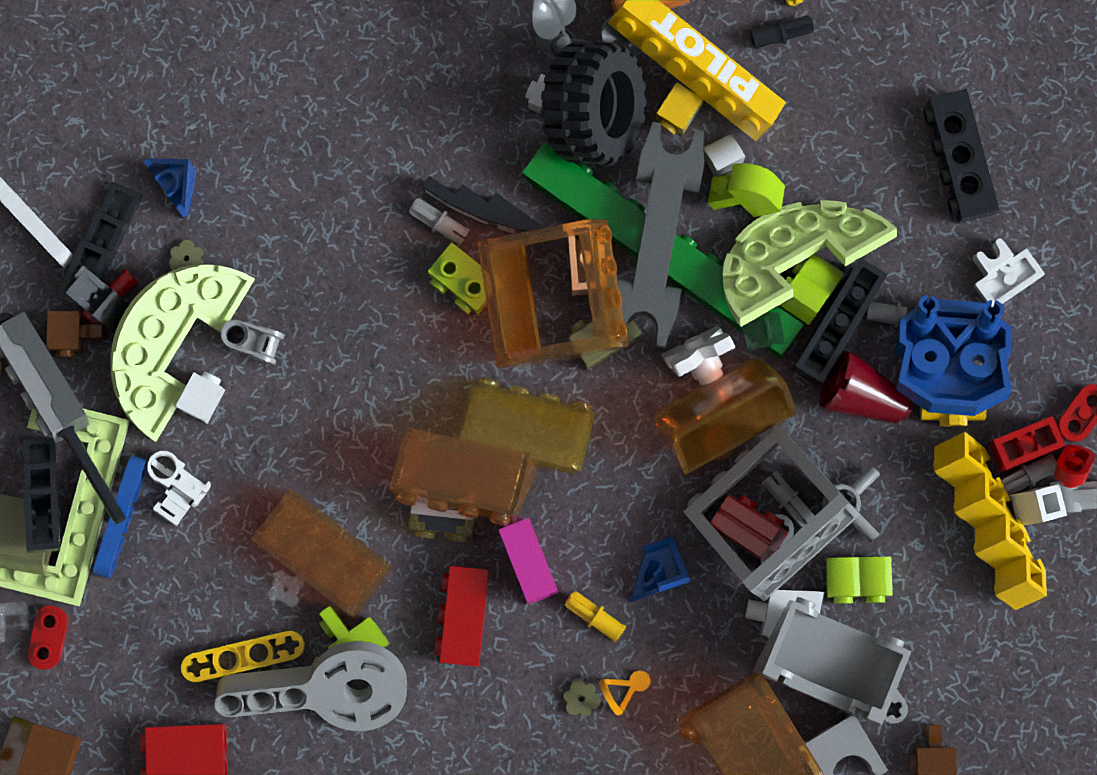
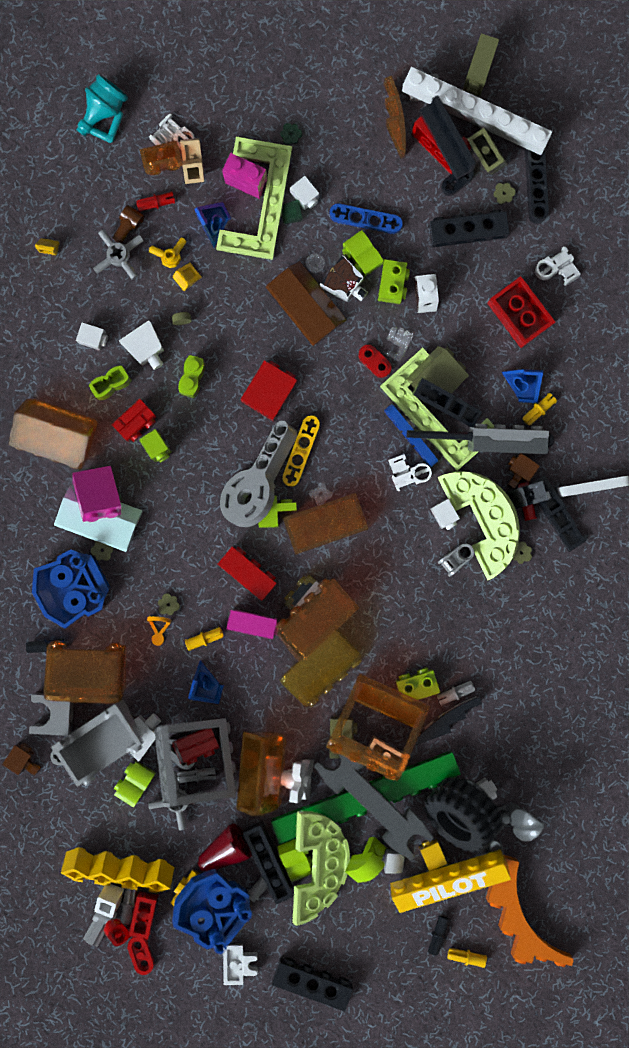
camera: 115 degrees right, 5 degrees up
blue slope [144,158,197,218] -> none
clear green slope [743,312,785,351] -> none

